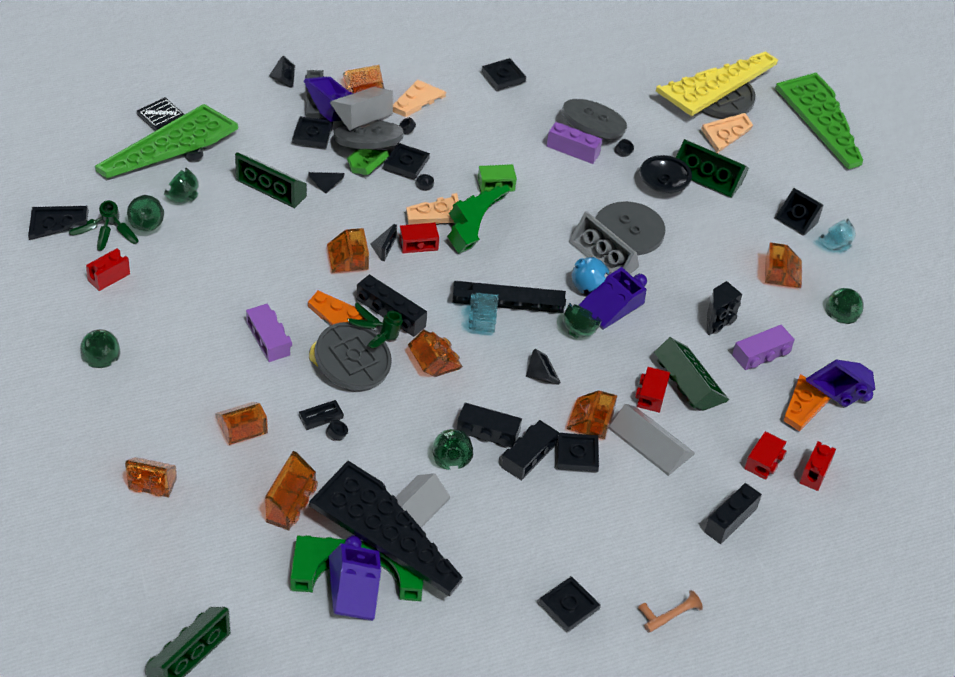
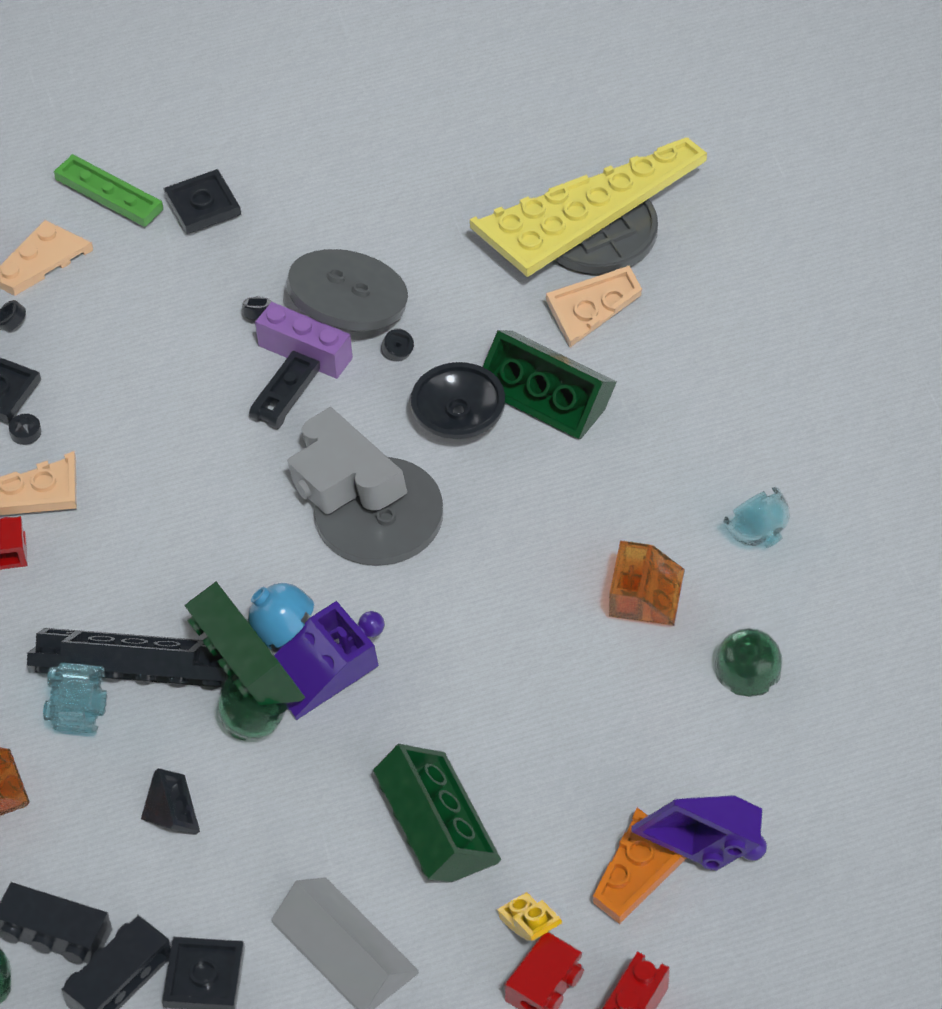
camera: 10 degrees right, 5 degrees up
green arch [447,185,511,254] -> none
bright green brick [478,164,517,193] -> none
clear orange slope [567,390,618,440] -> none
light grey slope [569,211,639,275] -> none
red brick [635,367,670,413] -> none
black slope [707,281,742,336] -> none
medium lavender brick [732,324,795,370] -> none
bright green wing [775,72,863,169] -> none
black slope [775,187,824,235] -> none
none -> bright green plate [54,154,164,227]
none -> dark green slope [184,581,305,705]
none -> black tile [242,296,272,320]
none -> black plate [249,351,320,429]
none -> light grey brick [287,406,407,514]
none -> yellow slope [497,892,562,941]

